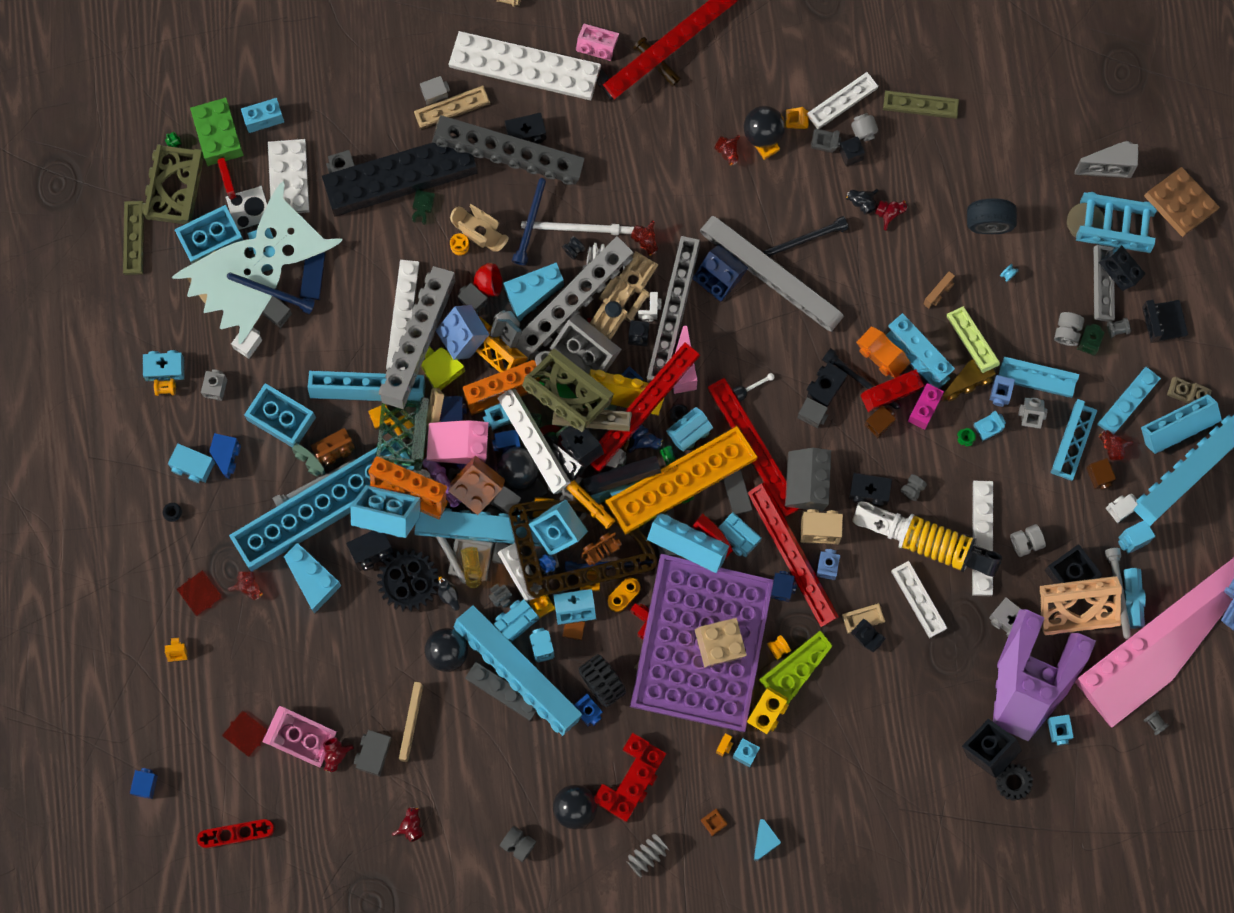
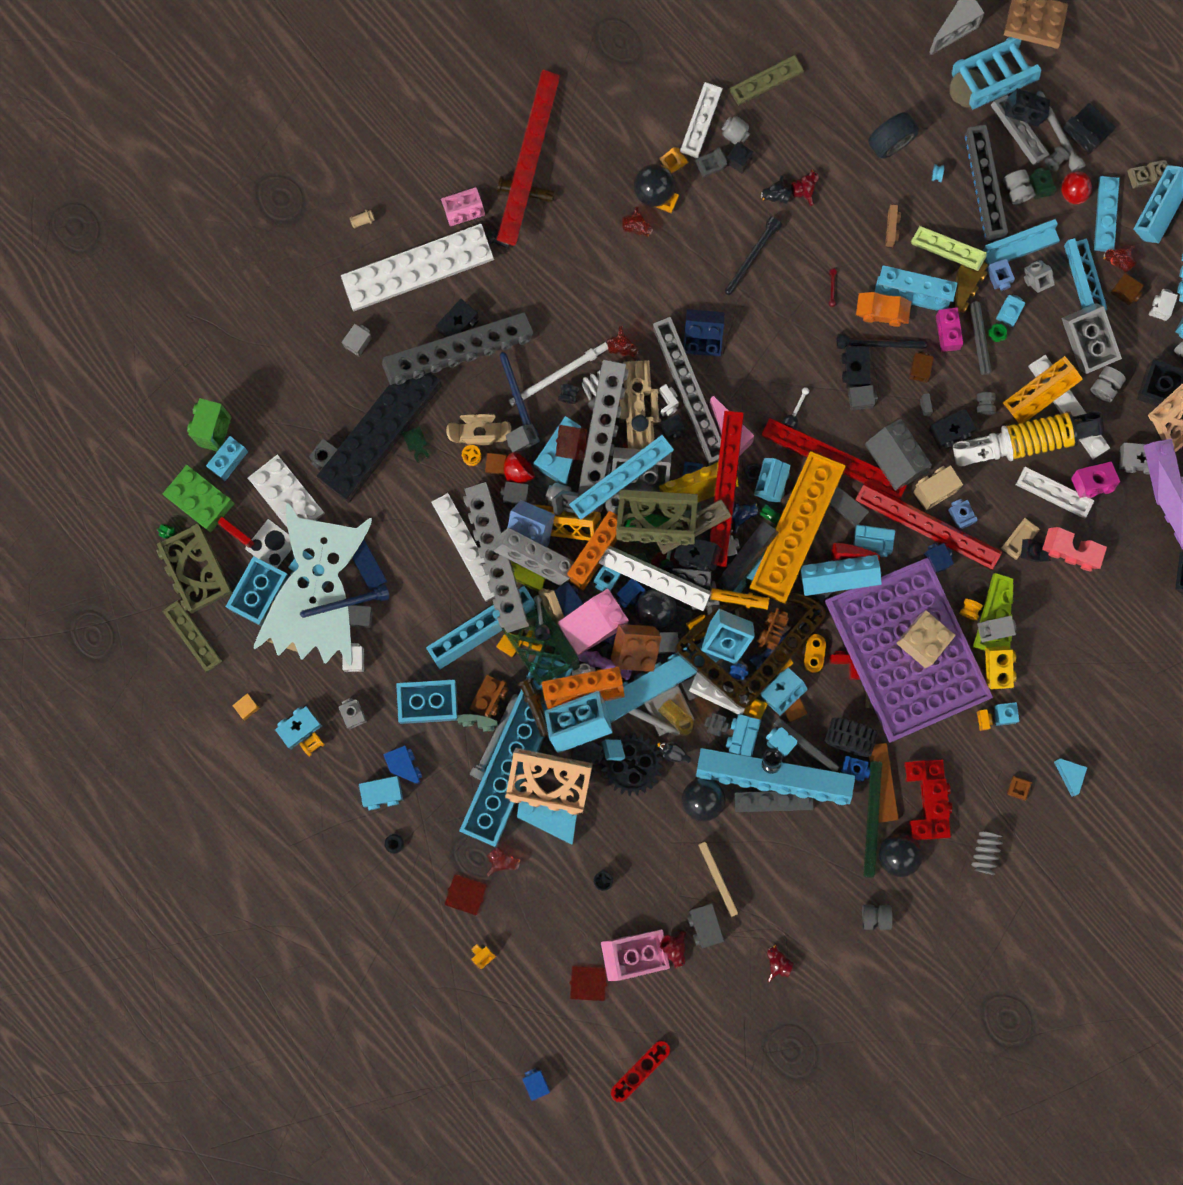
camera: 30 degrees left, 5 degrees up
tan tile [414,86,490,130] -> none
light grey beam [700,216,844,332] -> none
red brick [860,369,924,412] -> none
none -> bright green brick [187,398,231,451]
none -> light orange slope [232,693,260,720]
none -> dark orange tile [485,453,507,475]
none -> light grey brick [493,528,574,585]
none -> dark grey brick [505,424,540,452]
none -> light nougat fence [506,748,593,815]
none -> dark brown pin [518,677,548,737]
none -> black hinge [534,595,551,640]
none -> clear red piece [556,425,587,461]
none -> medium azure plate [569,435,674,520]
none -> black wheel [593,871,613,891]
none -> medium azure tile [601,739,625,761]
none -> black wheel [761,748,782,774]
none -> dark grey tile [773,718,839,772]
none -> dark red hinge [829,269,837,307]
none -> clear green axle [863,761,882,878]
none -> dark orange tile [868,743,898,823]
none -> dark grey tile [920,393,933,417]
none -> dark grey brick [964,125,1008,242]
none -> dark grey axle [969,301,992,375]
none -> light grey brick [977,616,1016,642]
none -> light orange fence [1003,356,1083,424]
none -> light grey piece [1036,91,1085,172]
none -> coral arch [1042,527,1107,571]
none -> red hat [1061,171,1092,204]
none -> light grey brick [1062,303,1122,374]
none -> dark pink brick [1071,462,1120,498]

